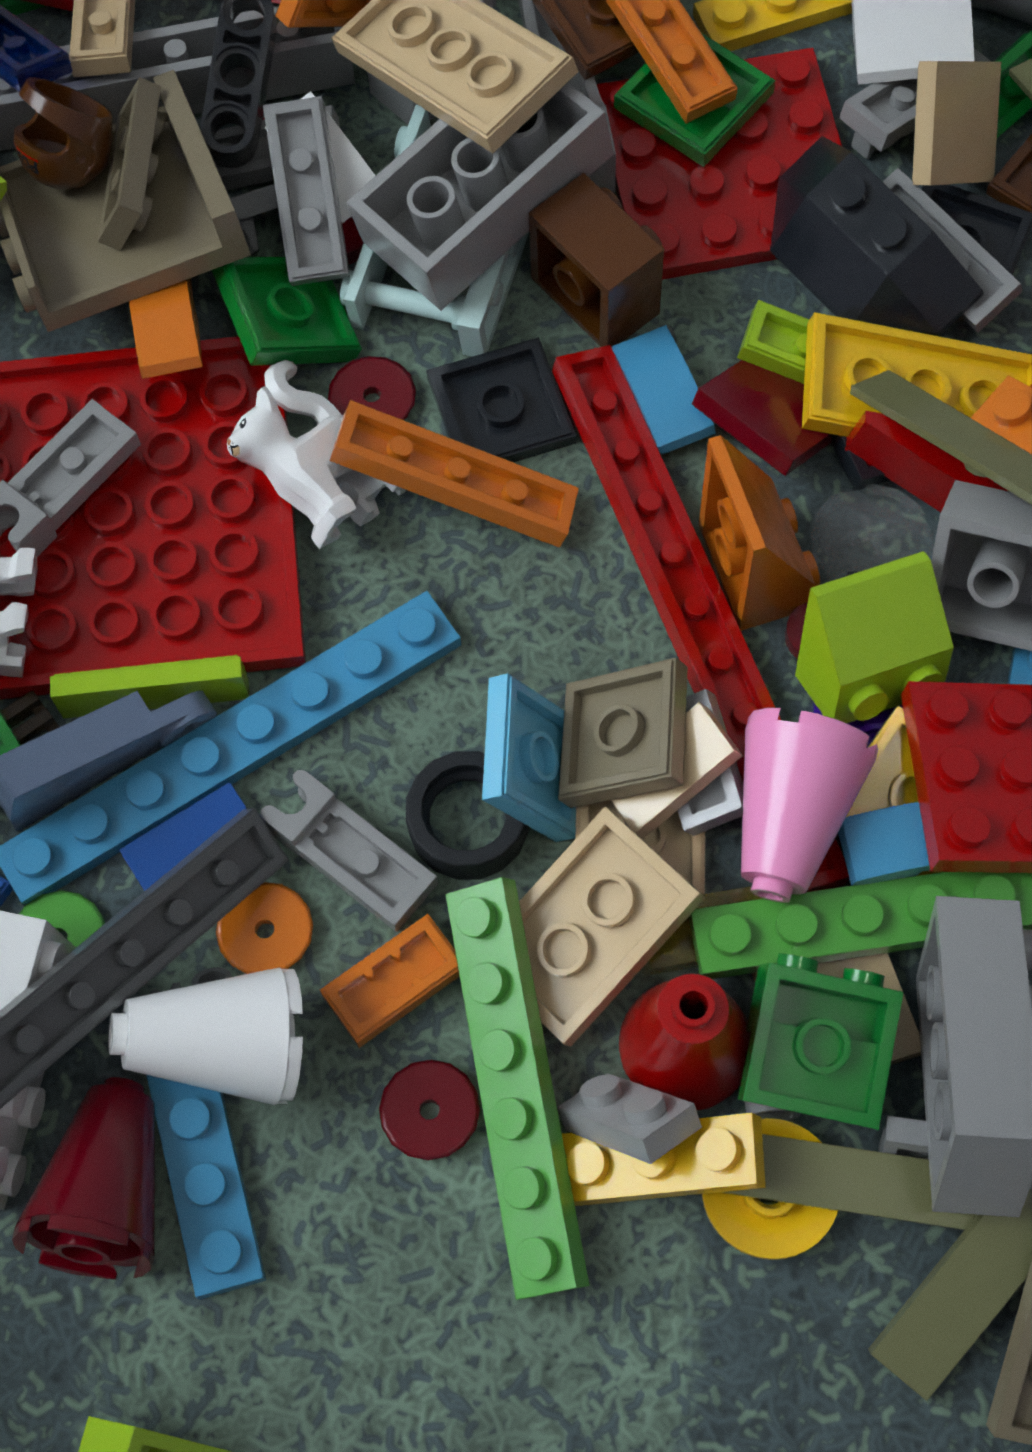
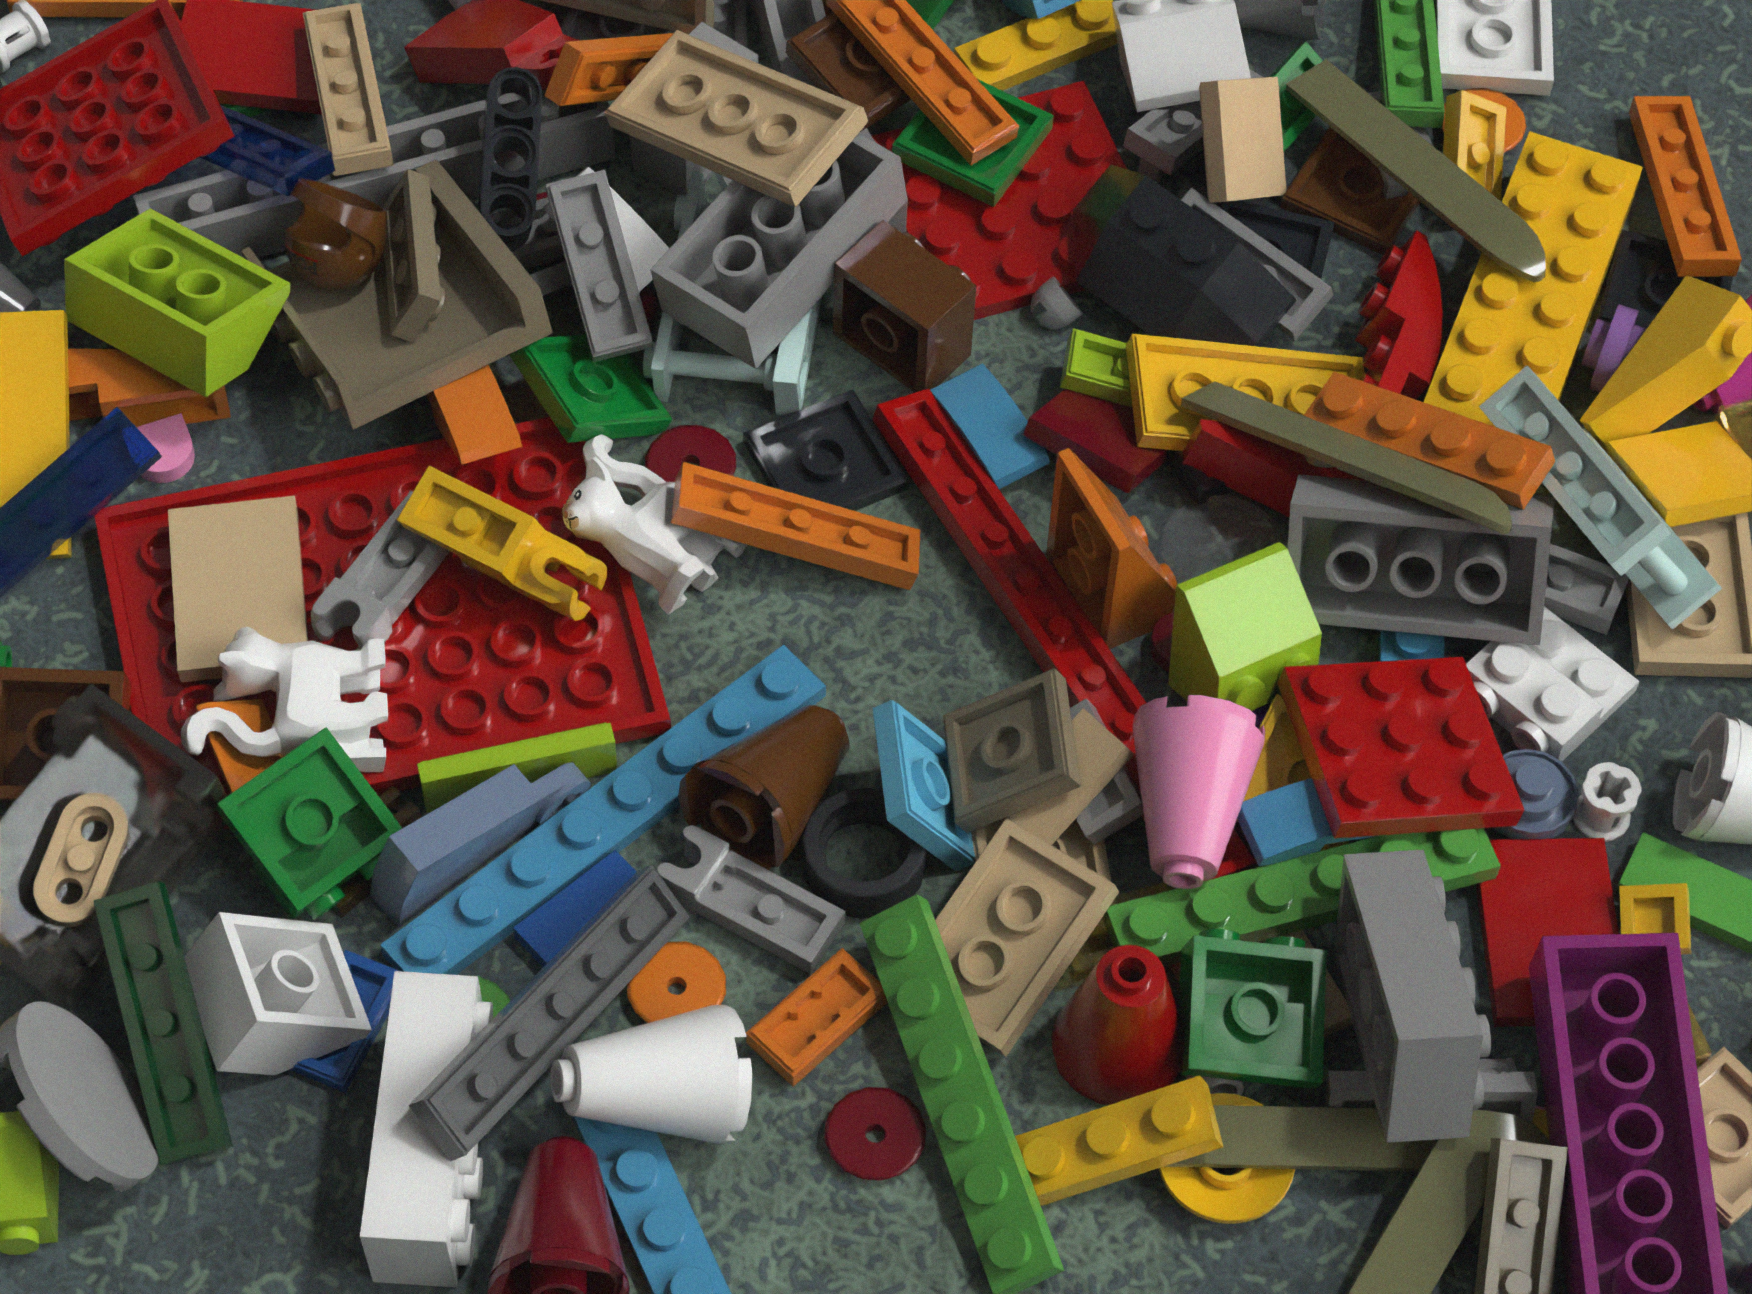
camera: 15 degrees left, 10 degrees down
light grey plate [557,1073,702,1164] -> none
none -> yellow plate [397,466,607,621]
none -> reddish brown cone [678,705,850,870]
none -> light grey hinge [1030,276,1083,330]

